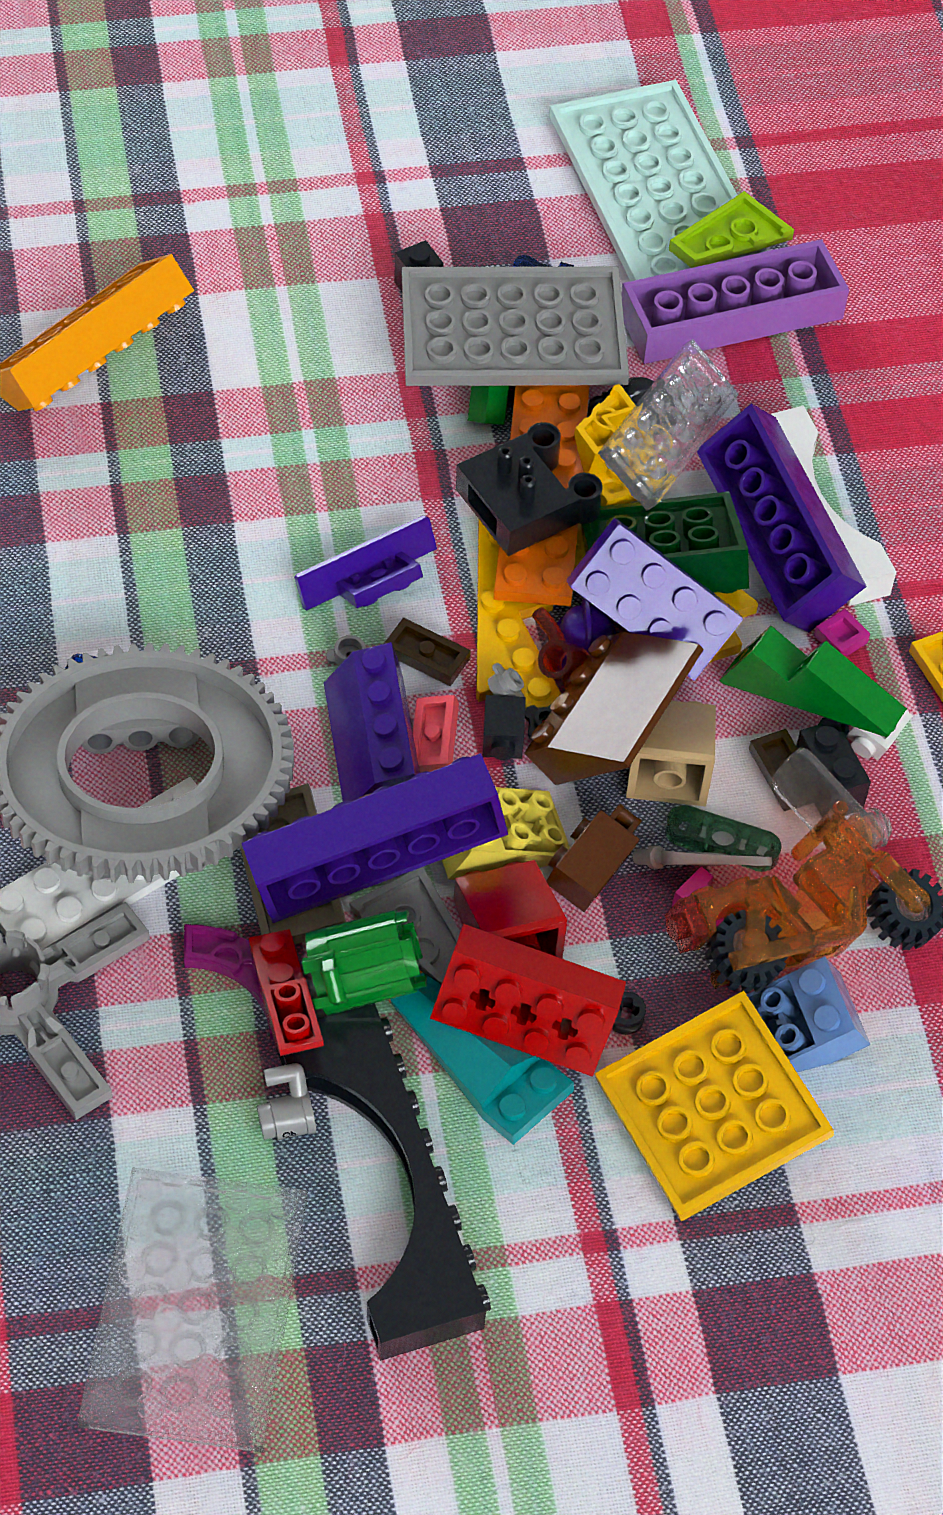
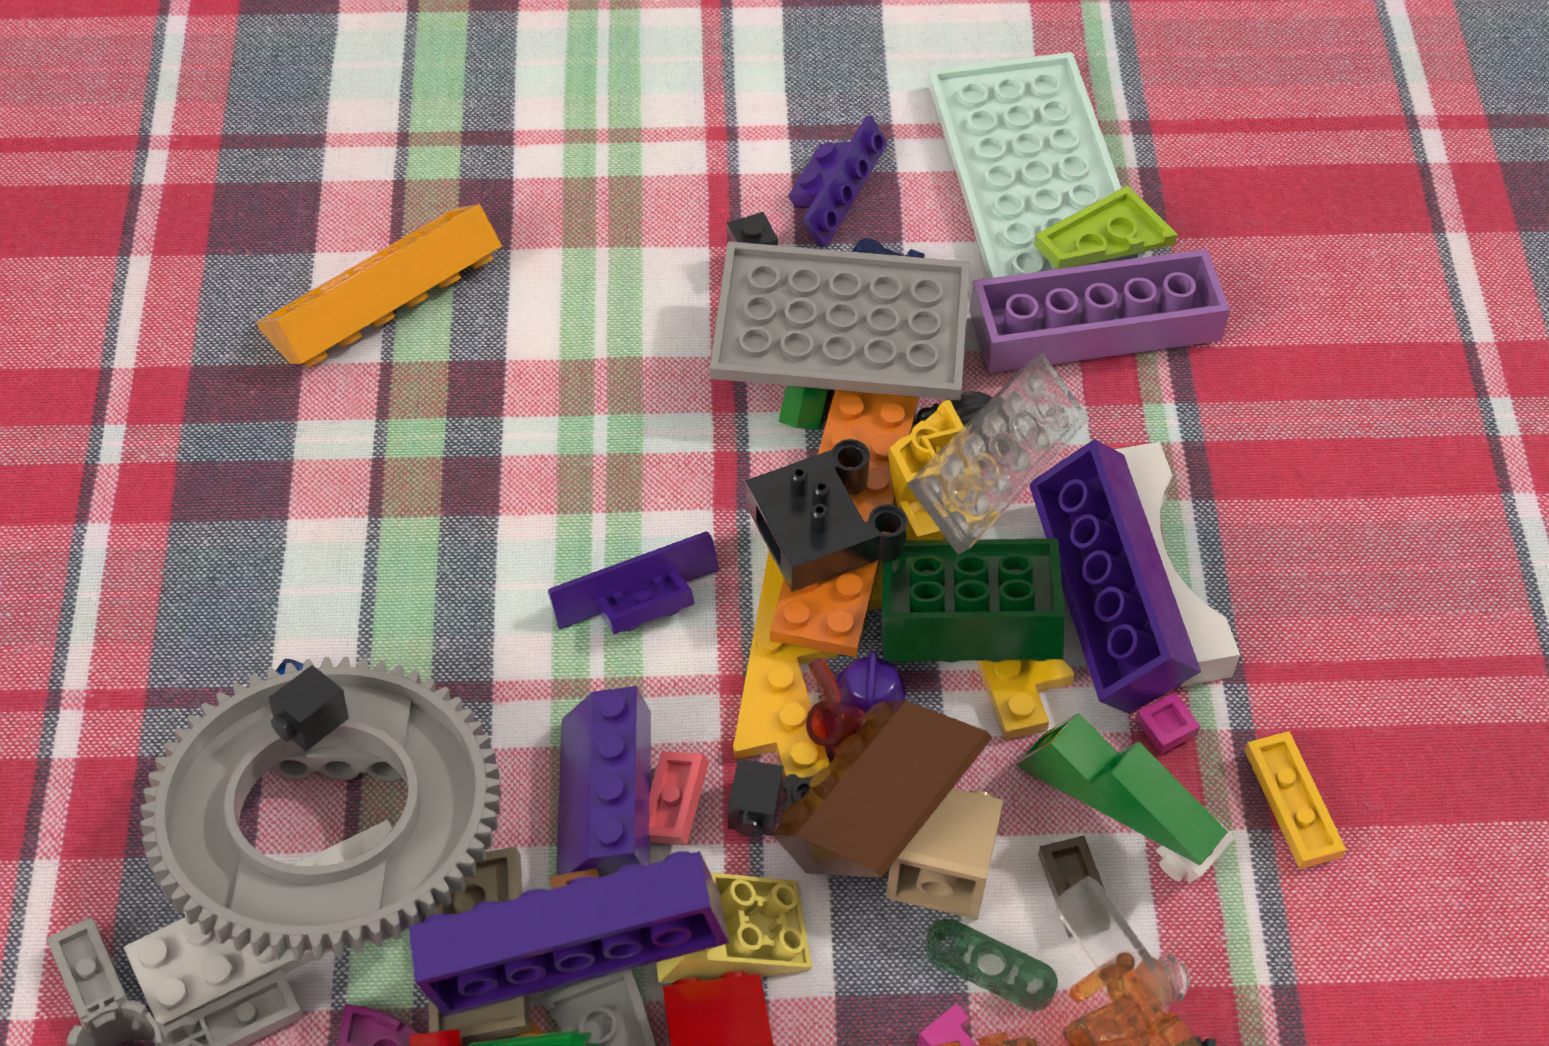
camera: 10 degrees right, 0 degrees up
light grey plate [326,635,366,666] -> none
dark brown plate [384,617,471,687] -> none
light grey plate [488,663,524,697] -> none
reddish brown brick [546,804,643,912] -> none
brick [566,517,743,681] -> none
light grey animal [632,846,772,869] -> none
black hinge [796,717,871,820] -> none
none -> black brick [268,665,349,752]
none -> dark purple bracket [788,116,887,247]

